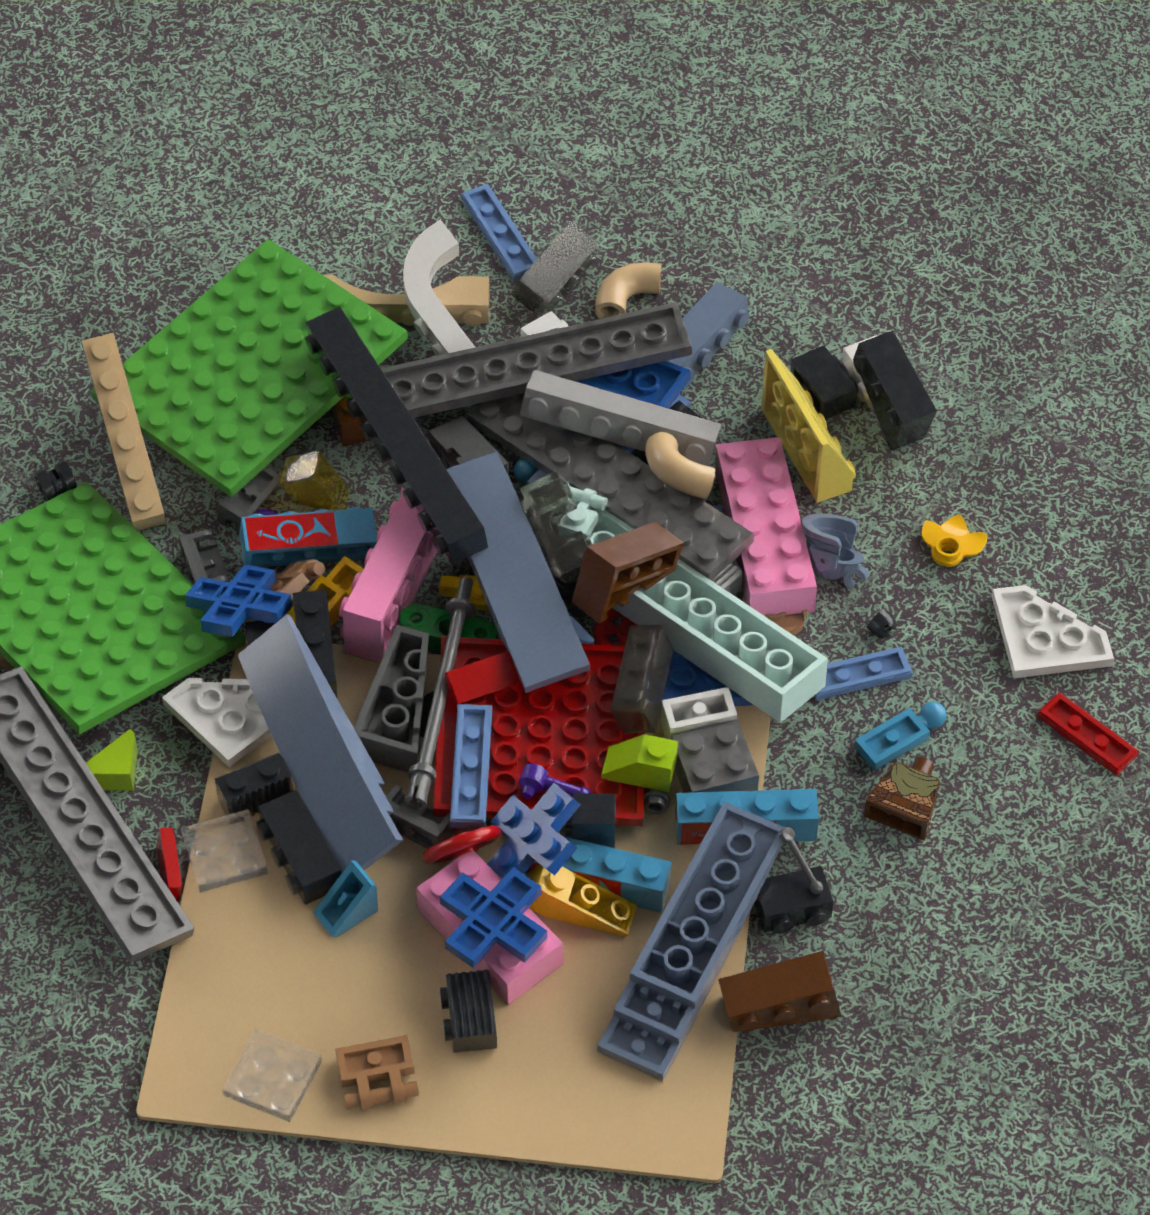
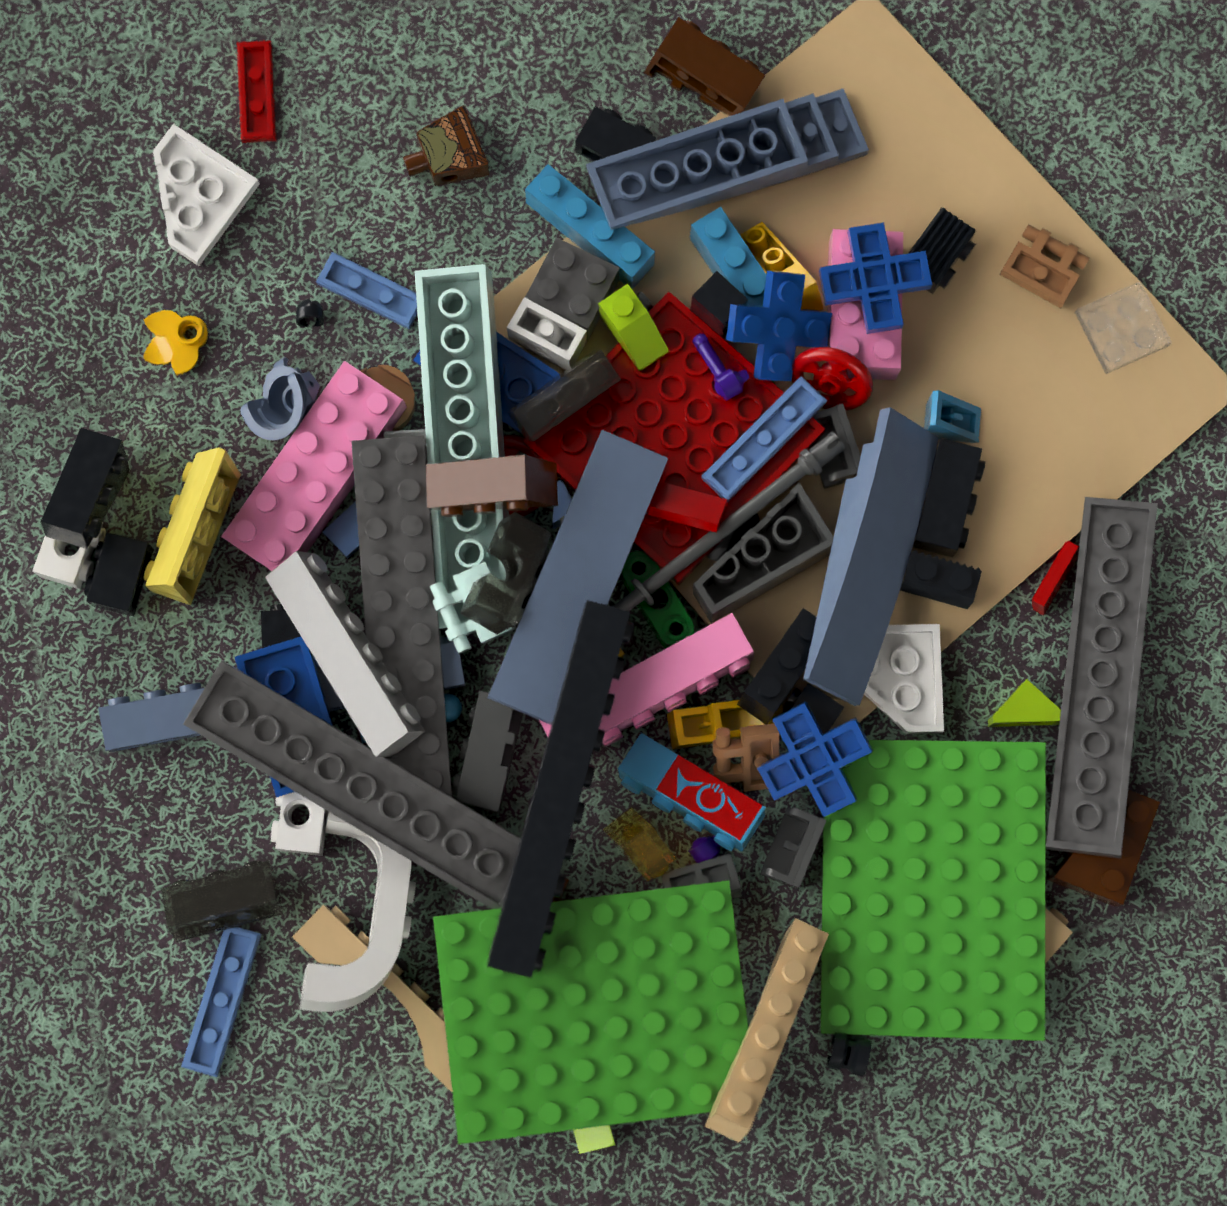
camera: 140 degrees left, 25 degrees up
clear plate [181,809,268,893] -> none
tan cylinder [594,262,662,319] -> none
tan cylinder [645,432,715,500] -> none
dark grey hinge [779,827,823,894] -> none
dark azure plate [854,702,947,771] -> none

